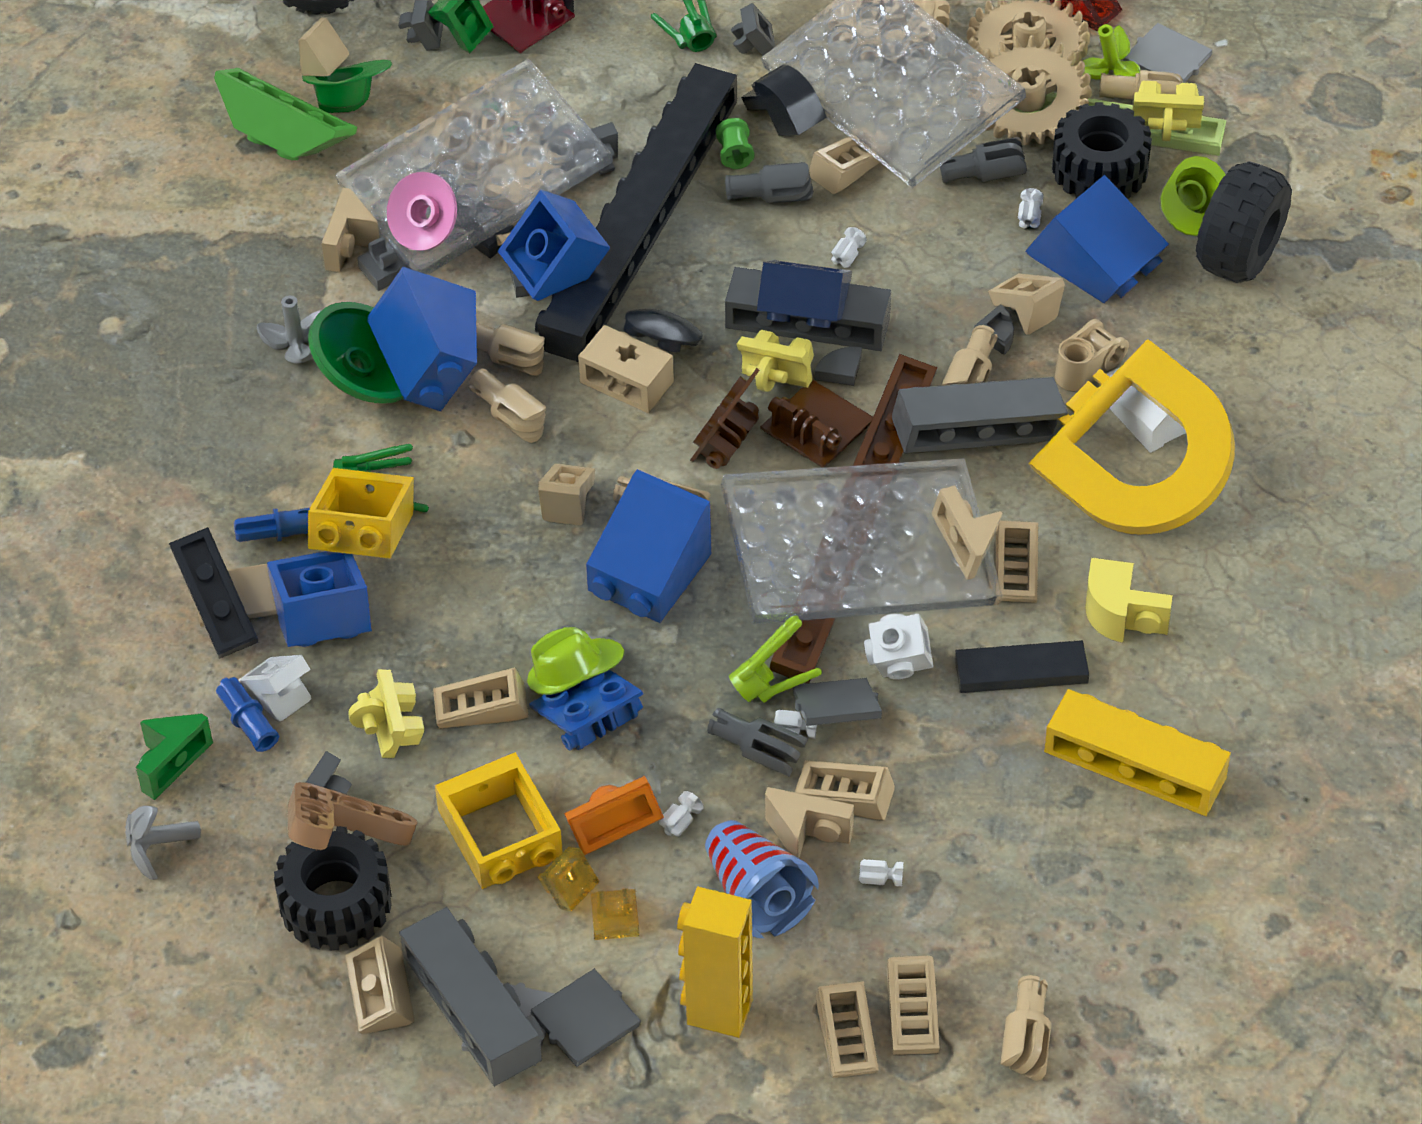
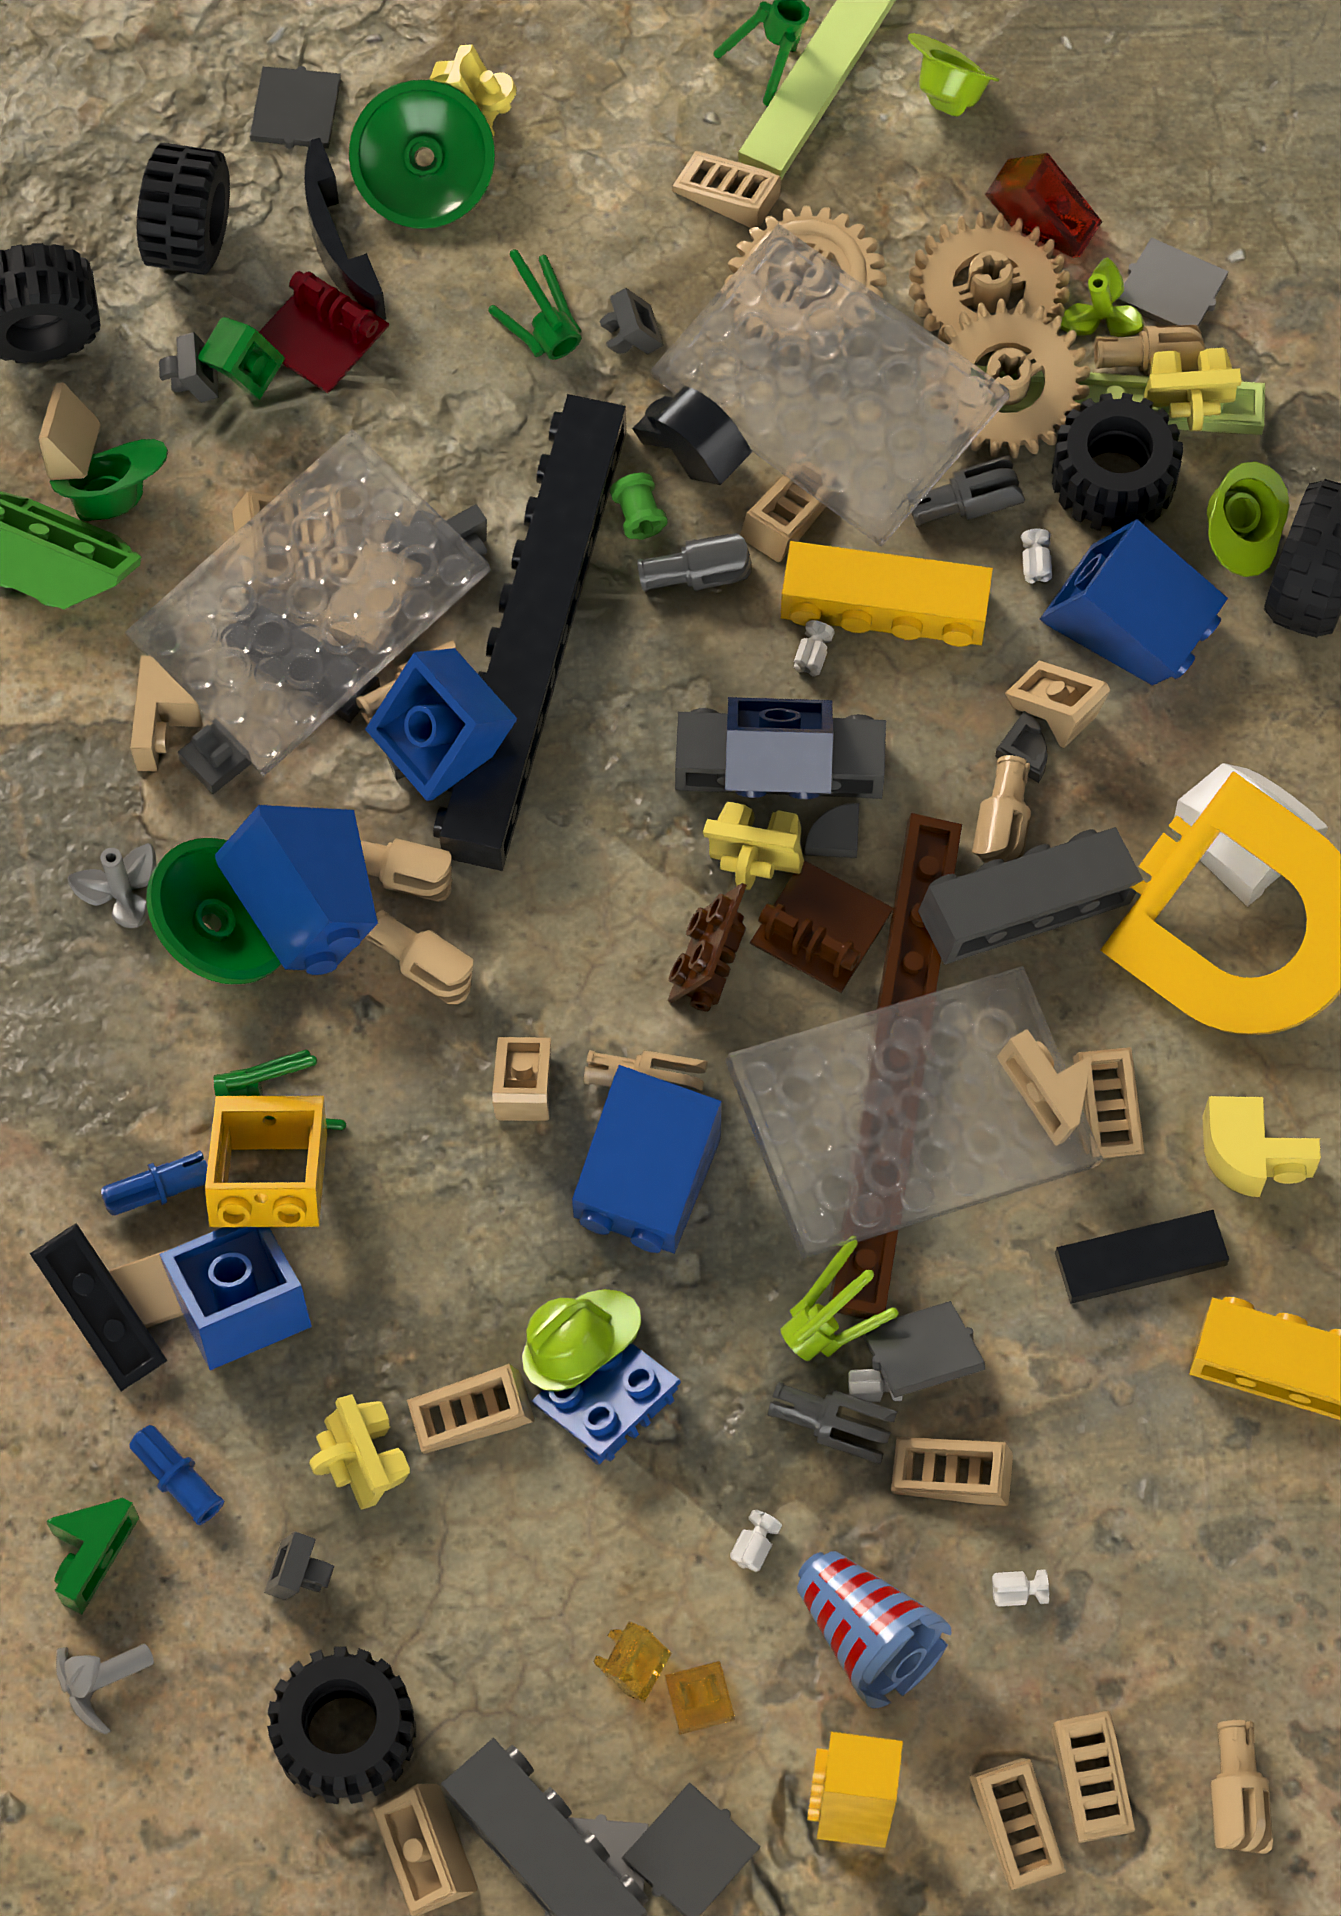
camera: 10 degrees left, 15 degrees up
white slope [239,655,311,721] -> none
medium nougat beam [288,782,418,850] -> none
bright pink dish [387,172,457,251] -> none
yellow window [435,752,563,889] -> none
orange tile [564,776,664,856] -> none
tan brick [578,325,674,414] -> none
black dish [623,309,703,352] -> none
tan slope [765,787,854,858] -> none
white brick [864,614,933,679] -> none
tan piece [1055,319,1129,391] -> none
none -> yellow brick [780,541,993,647]

